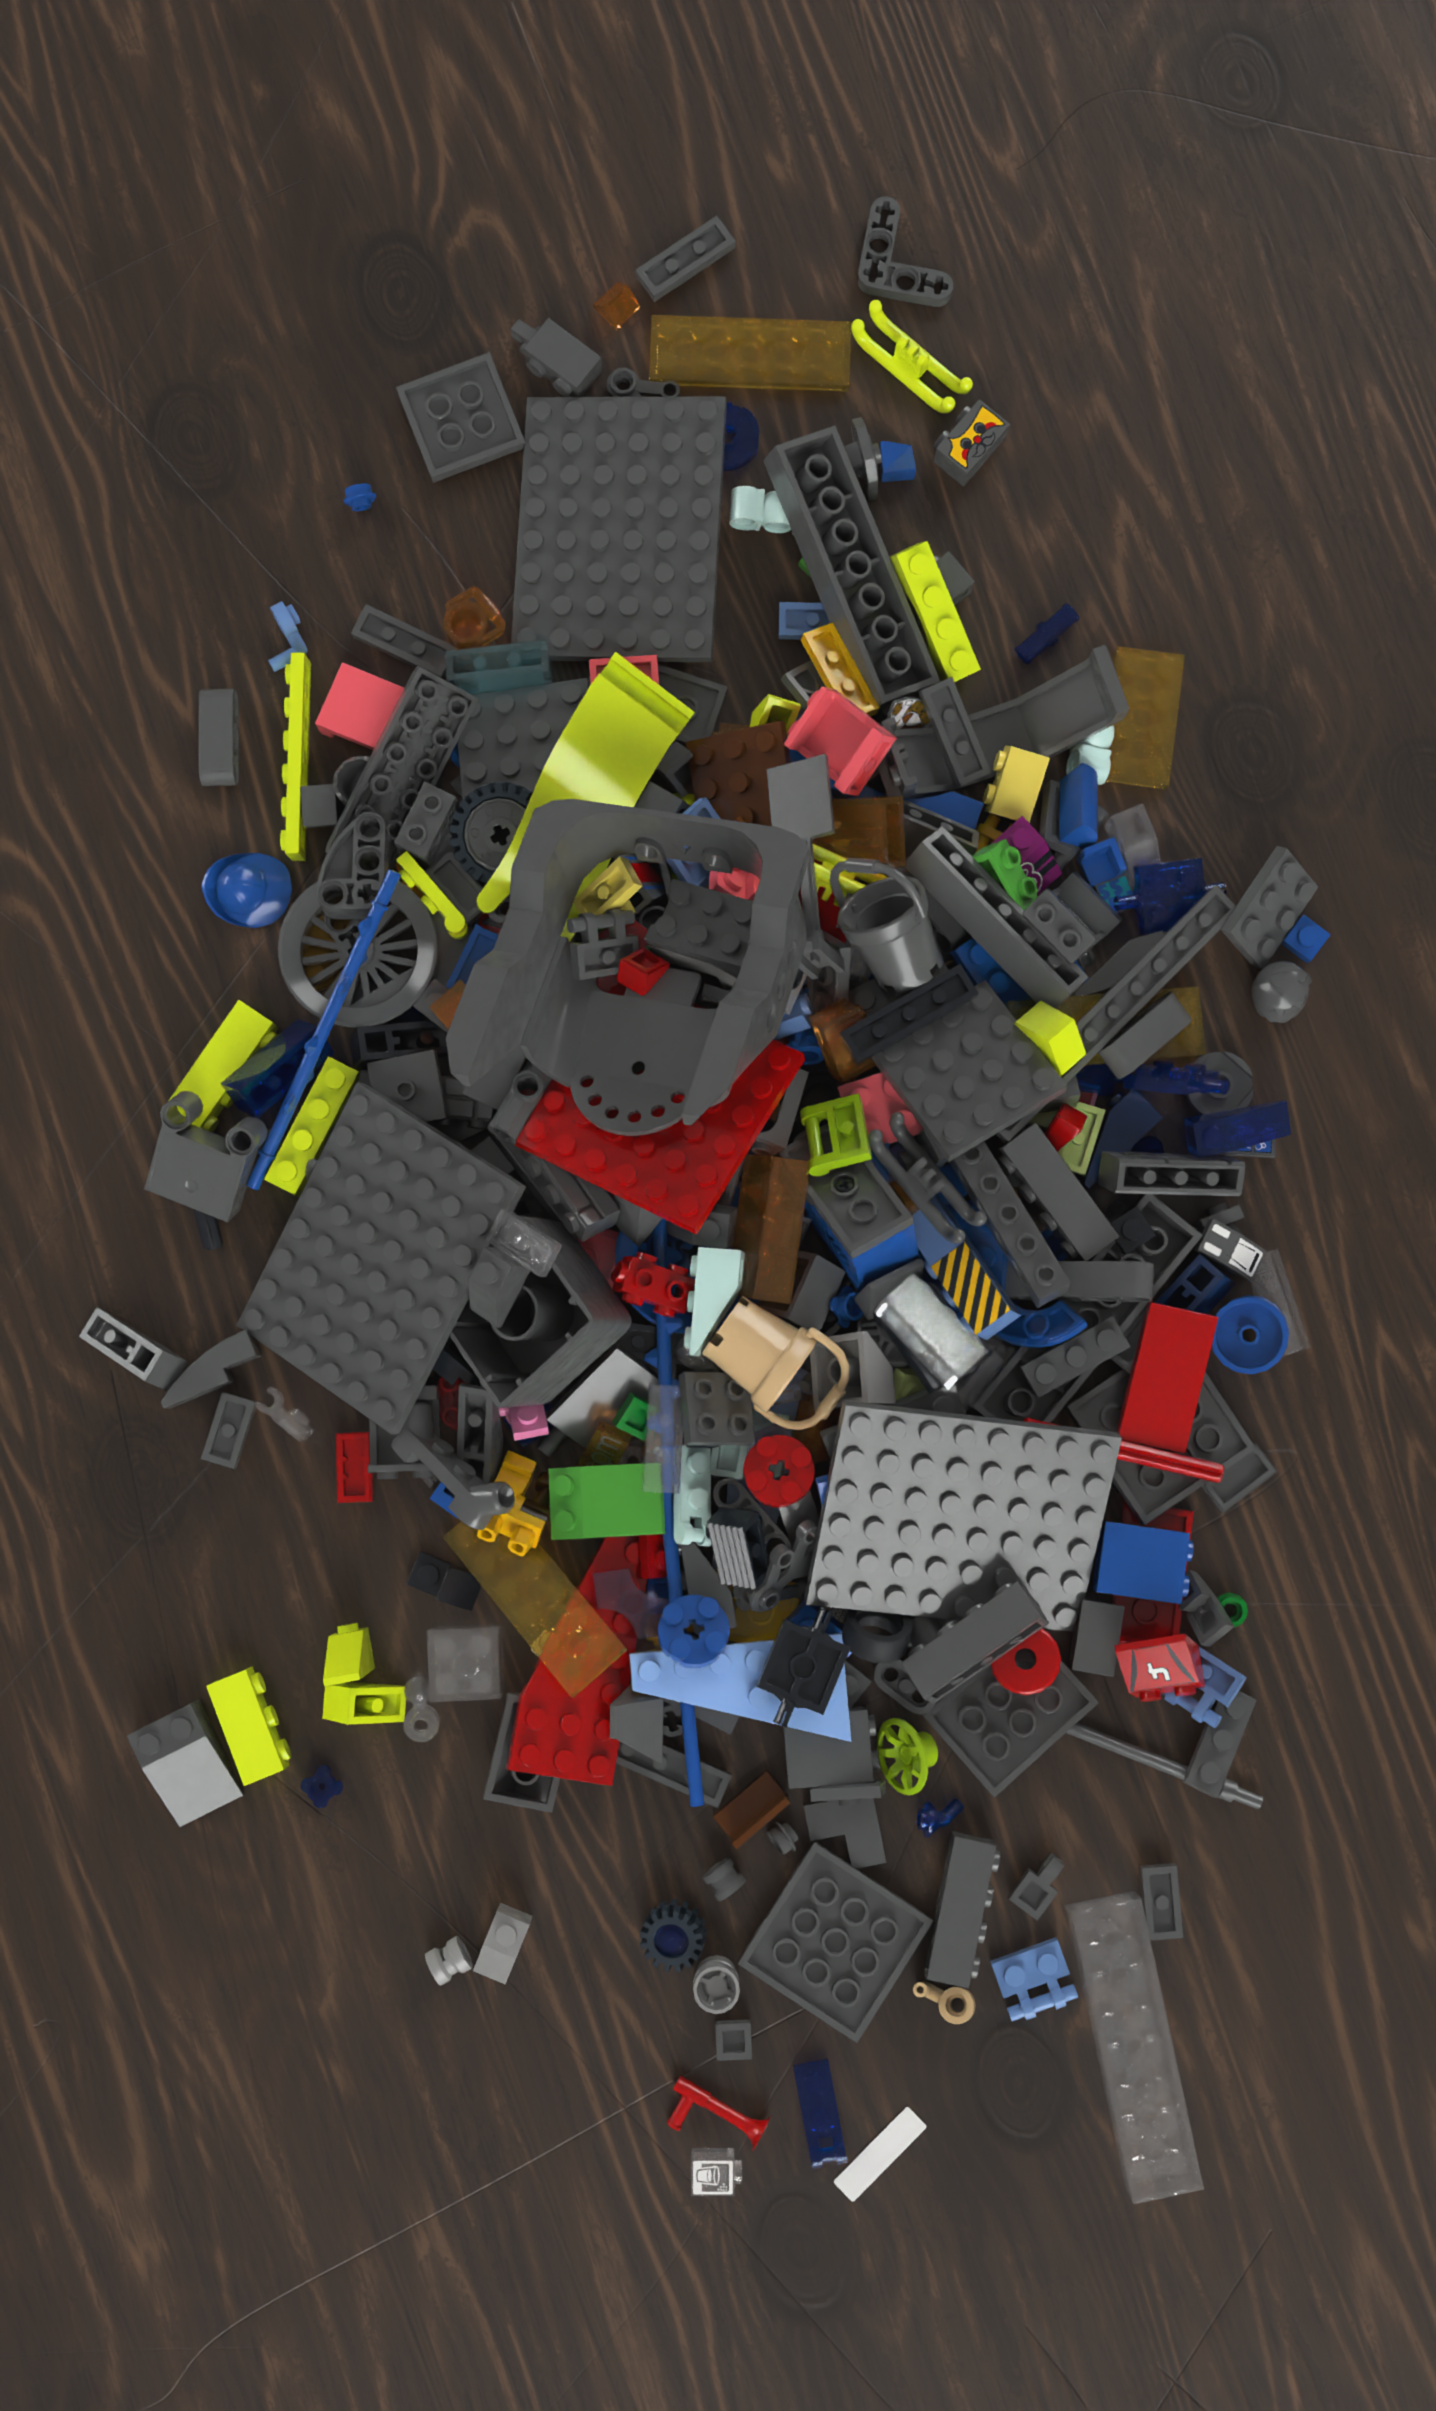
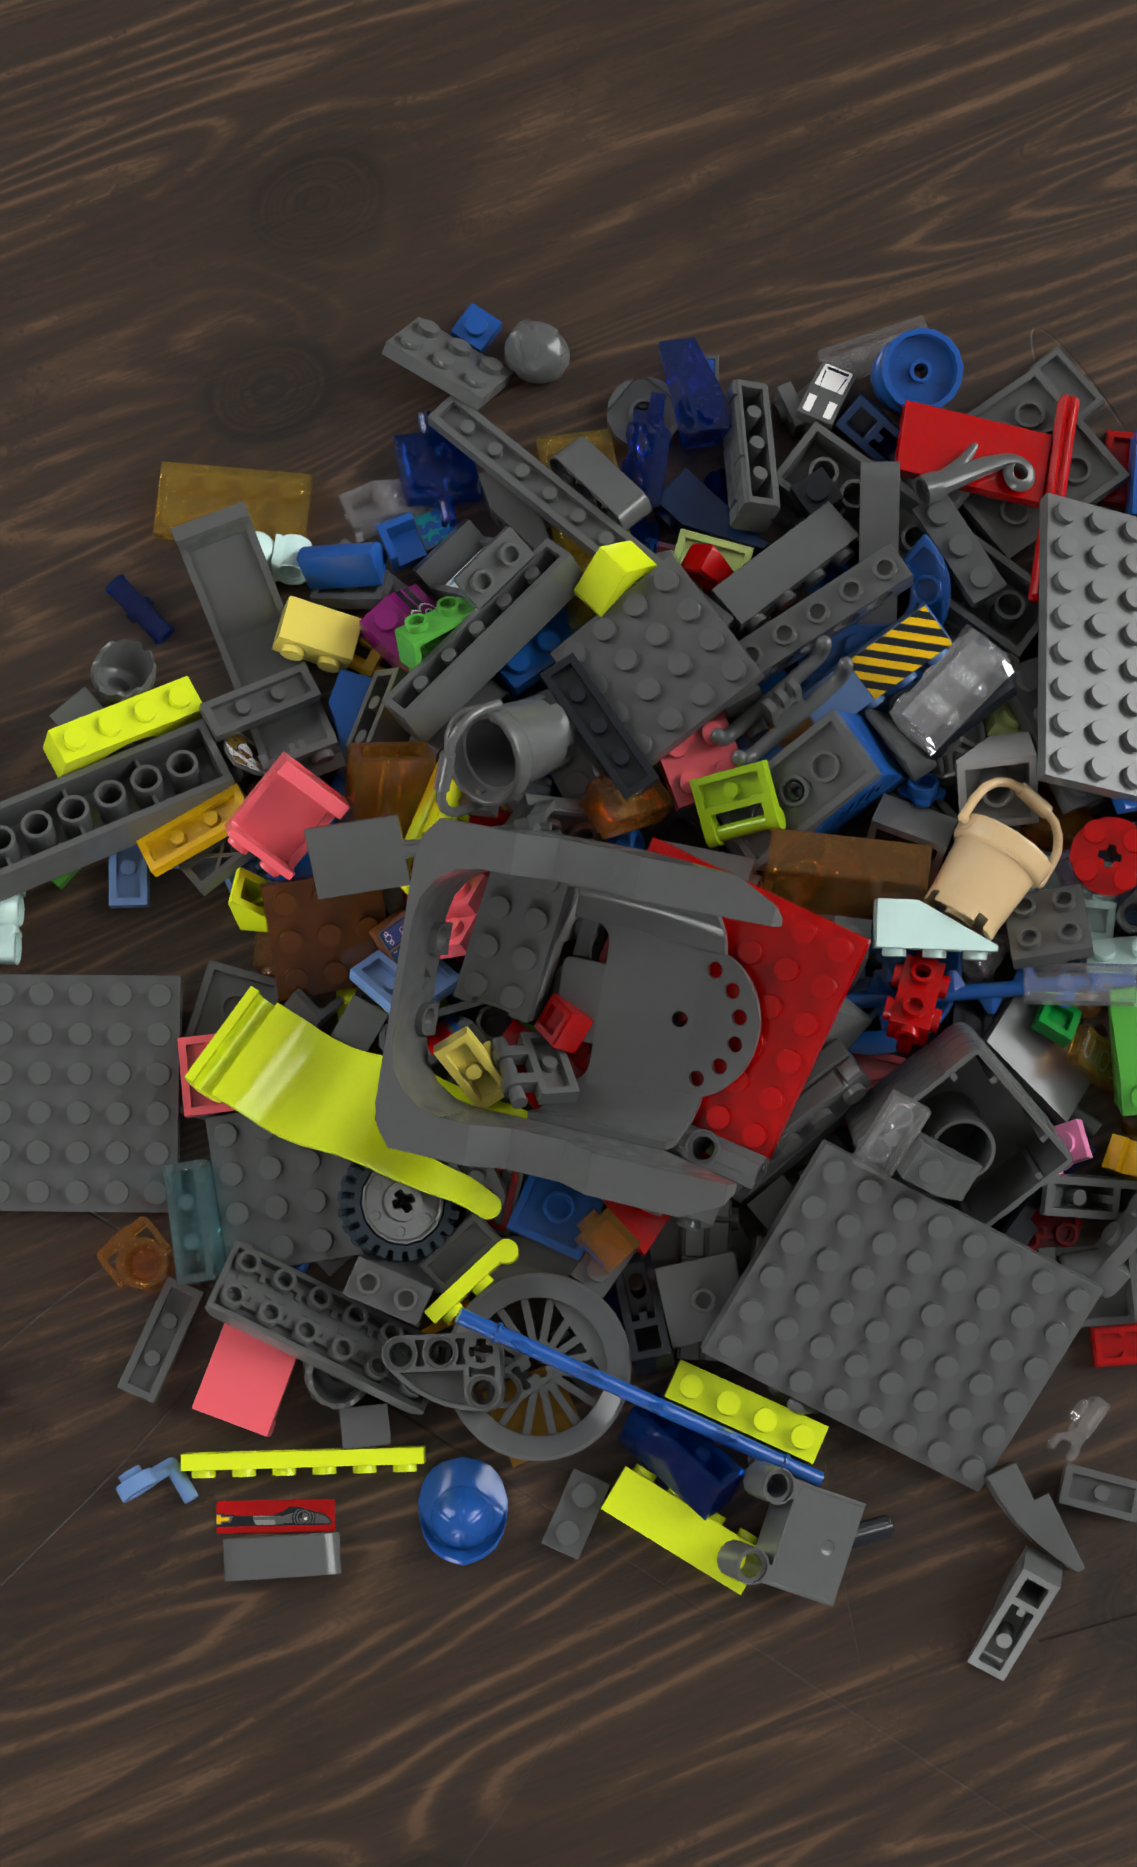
camera: 90 degrees left, 5 degrees down
none -> dark grey hair [90,638,157,706]
none -> red sticker [216,1499,335,1534]
none -> dark grey plate [541,1468,610,1560]
none -> dark grey plant [914,442,1036,506]

